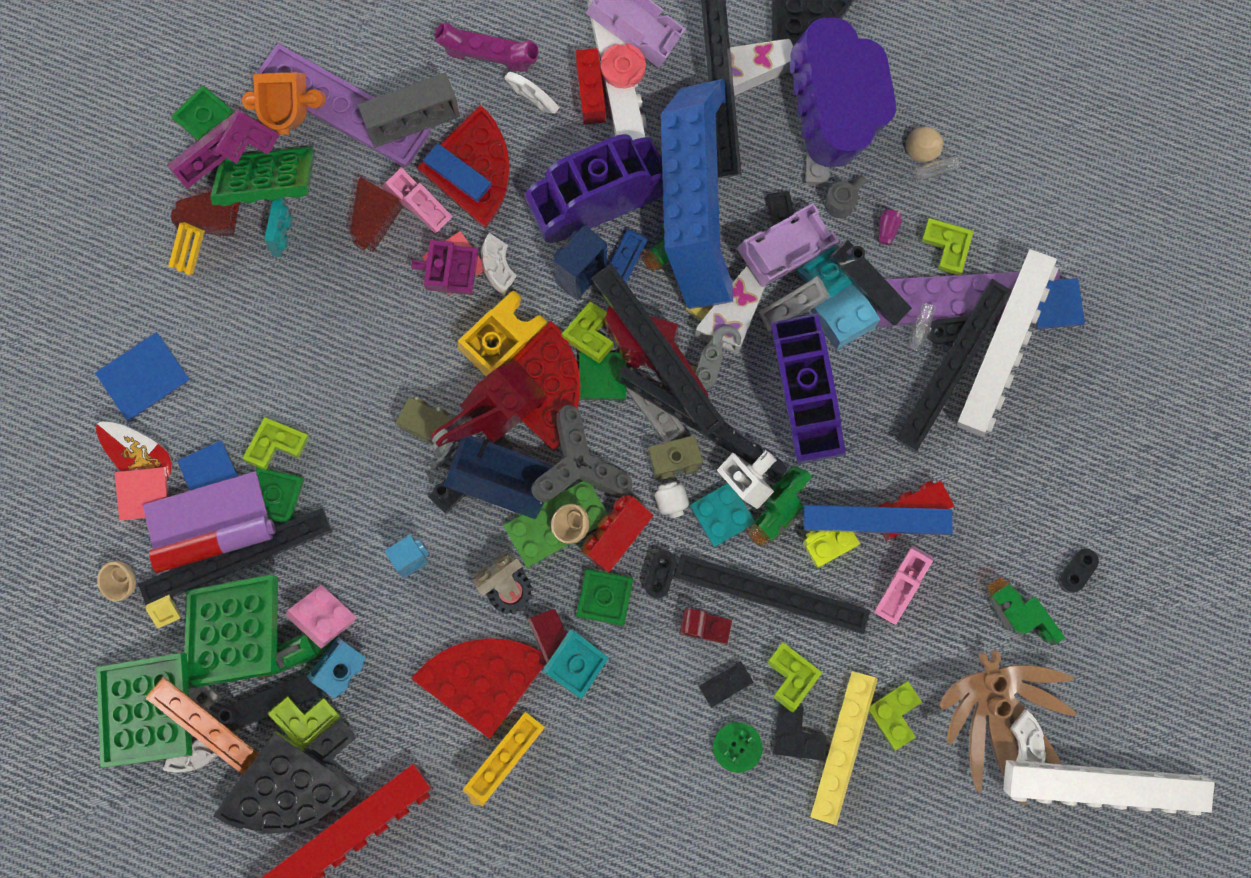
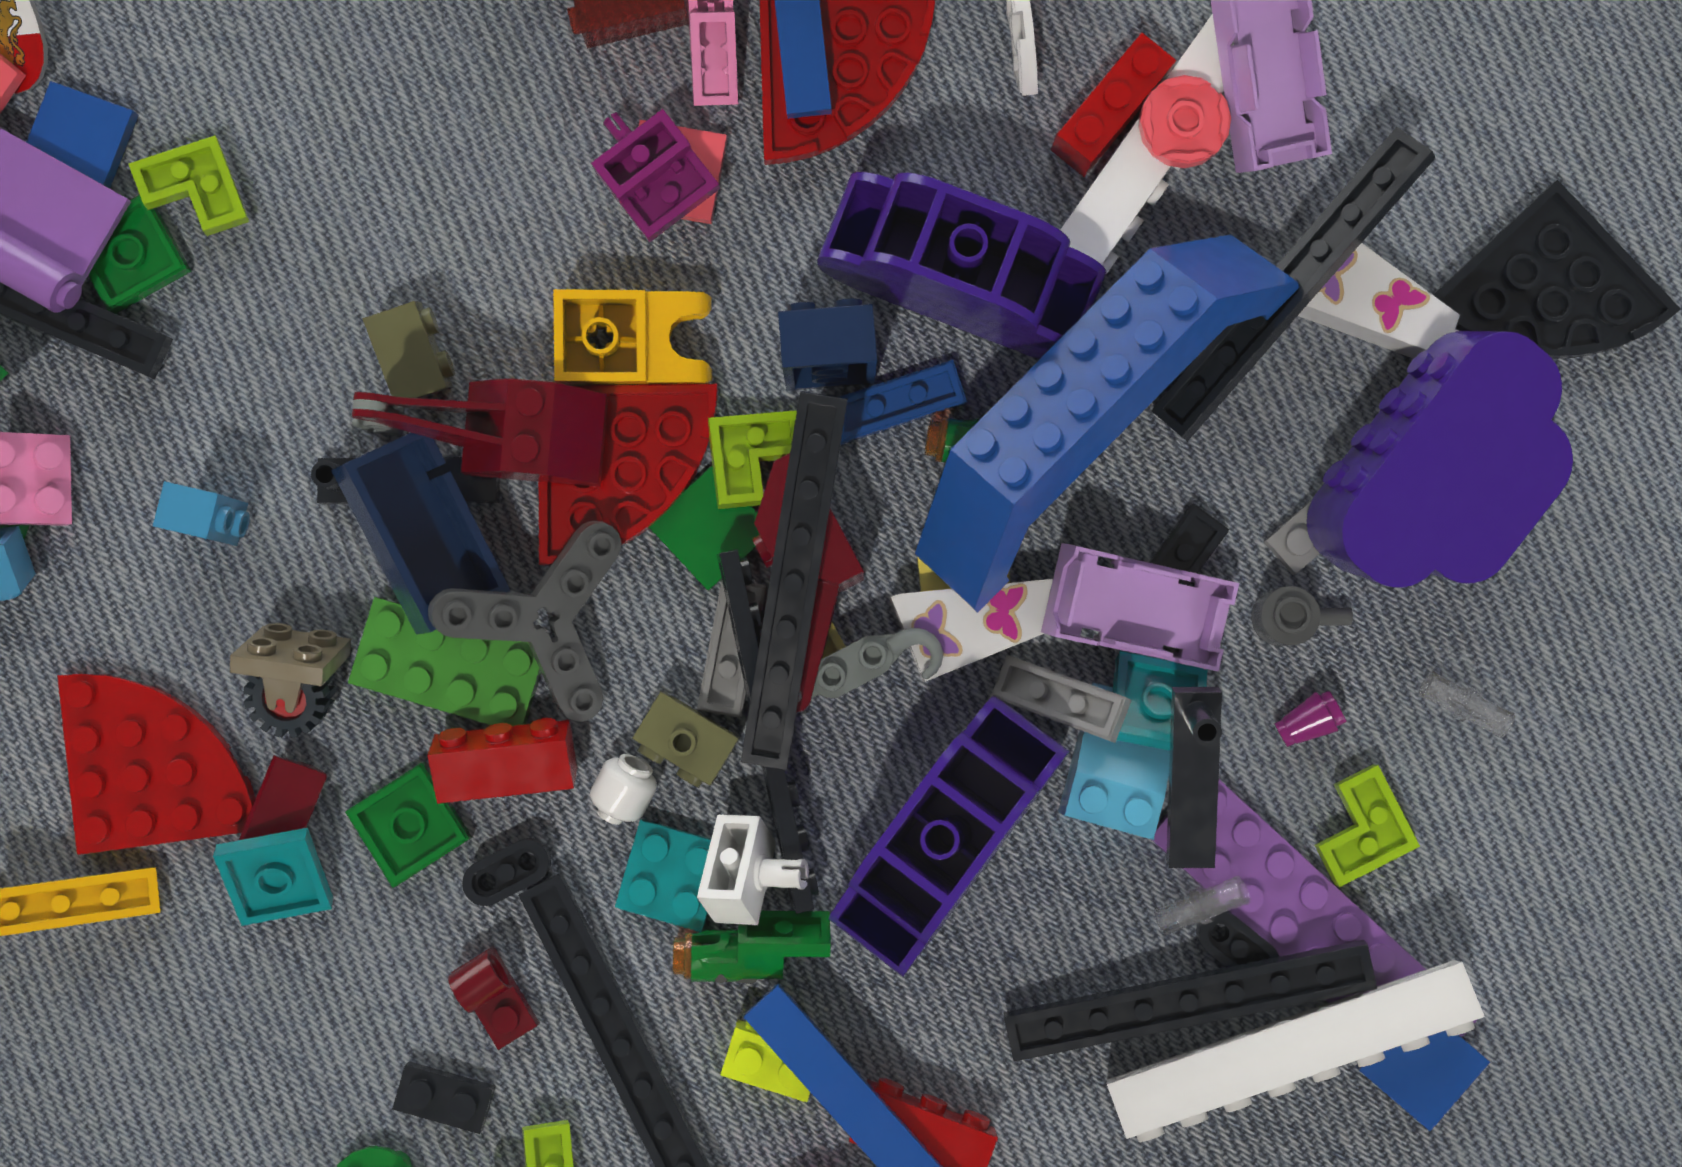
camera: 45 degrees right, 10 degrees up
white tile [481,233,517,295] -> none
tan piece [551,503,589,544] -> none
tan piece [905,127,943,162] -> none

